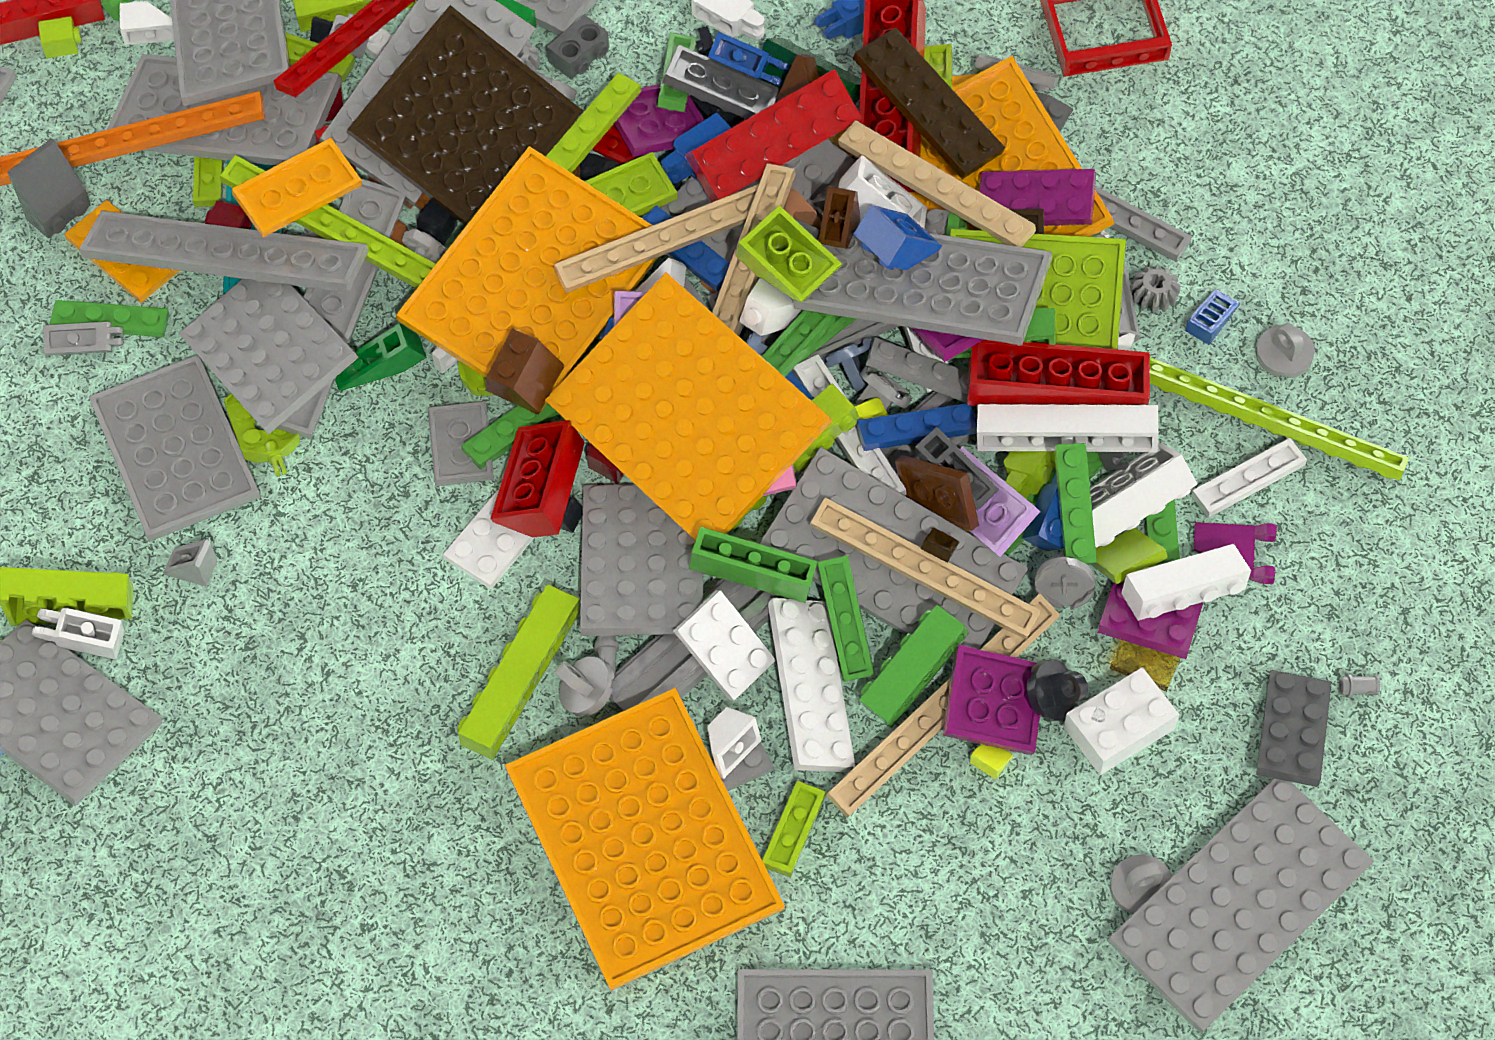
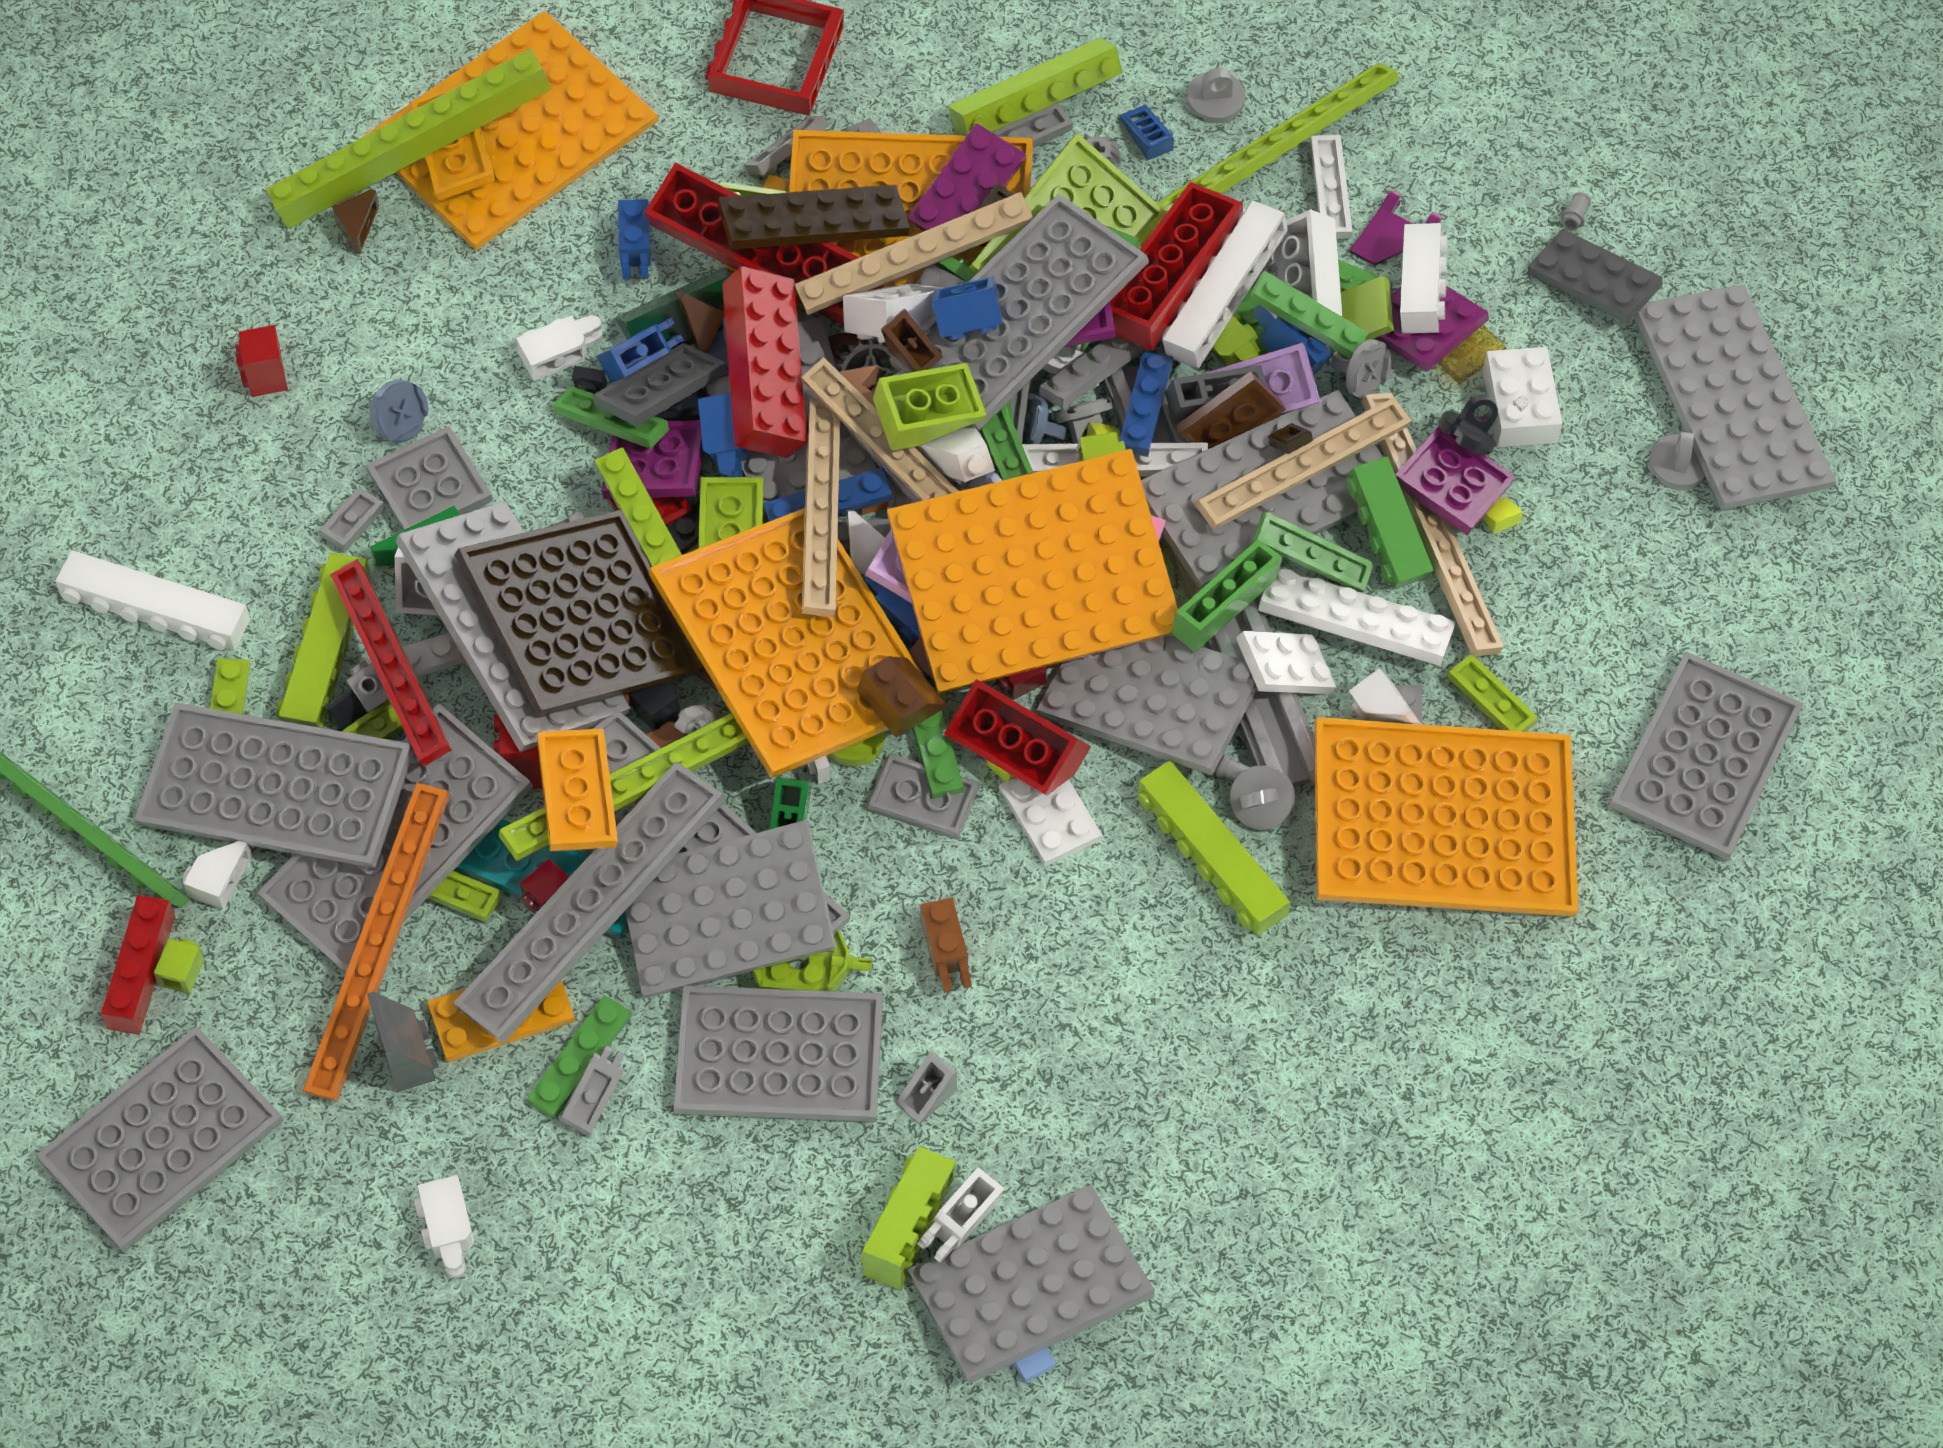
camera: 65 degrees left, 0 degrees up
dark grey brick [547,15,609,80] -> none
none -> dark orange hinge [920,897,972,993]
none -> lime brick [948,37,1123,136]

